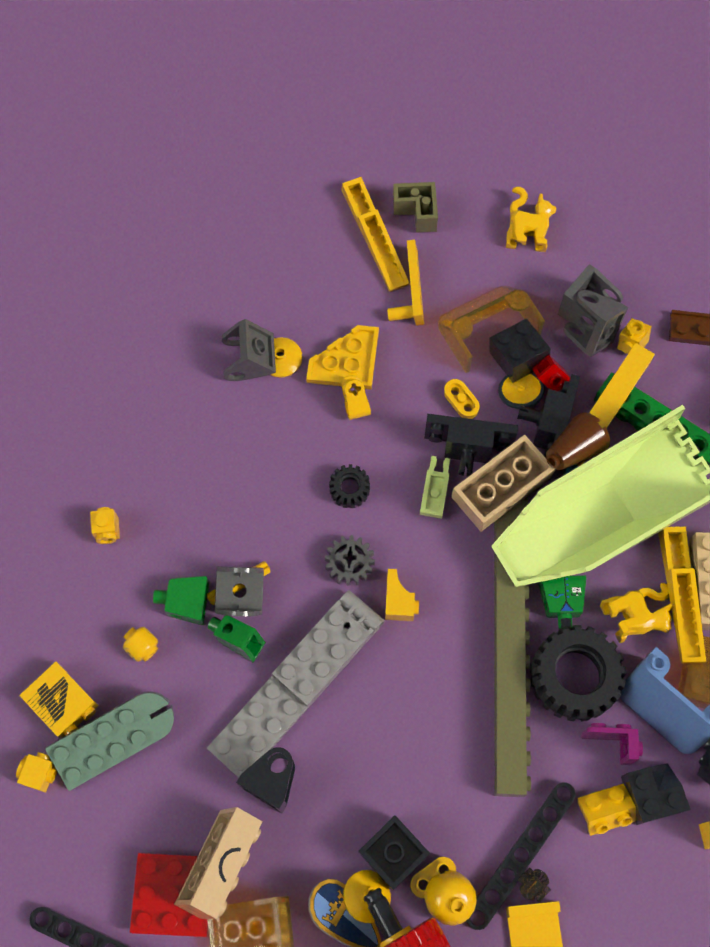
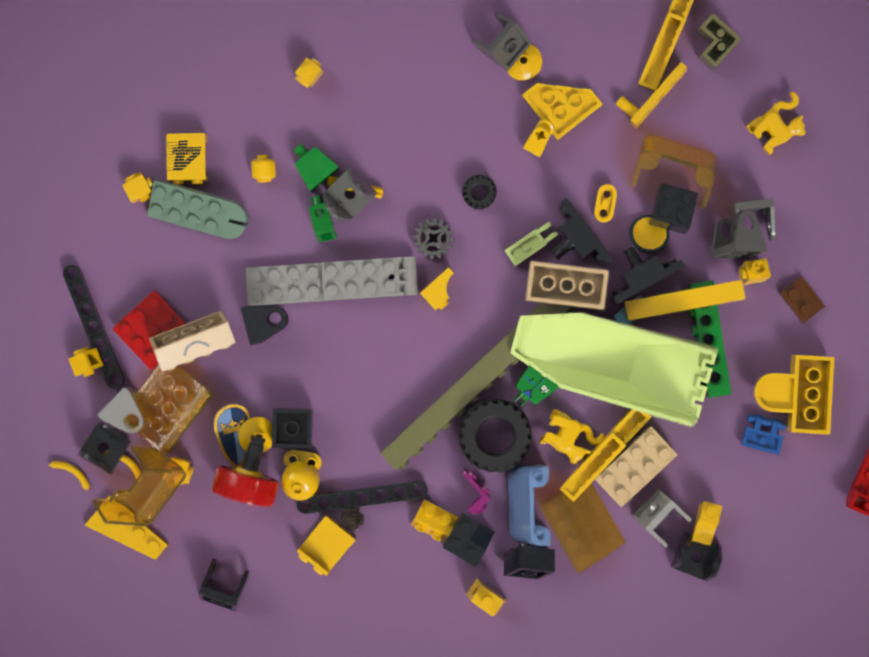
camera: 45 degrees right, 20 degrees up
red brick [532,354,570,391] -> none
reddish brown cone [546,412,610,470] -> none

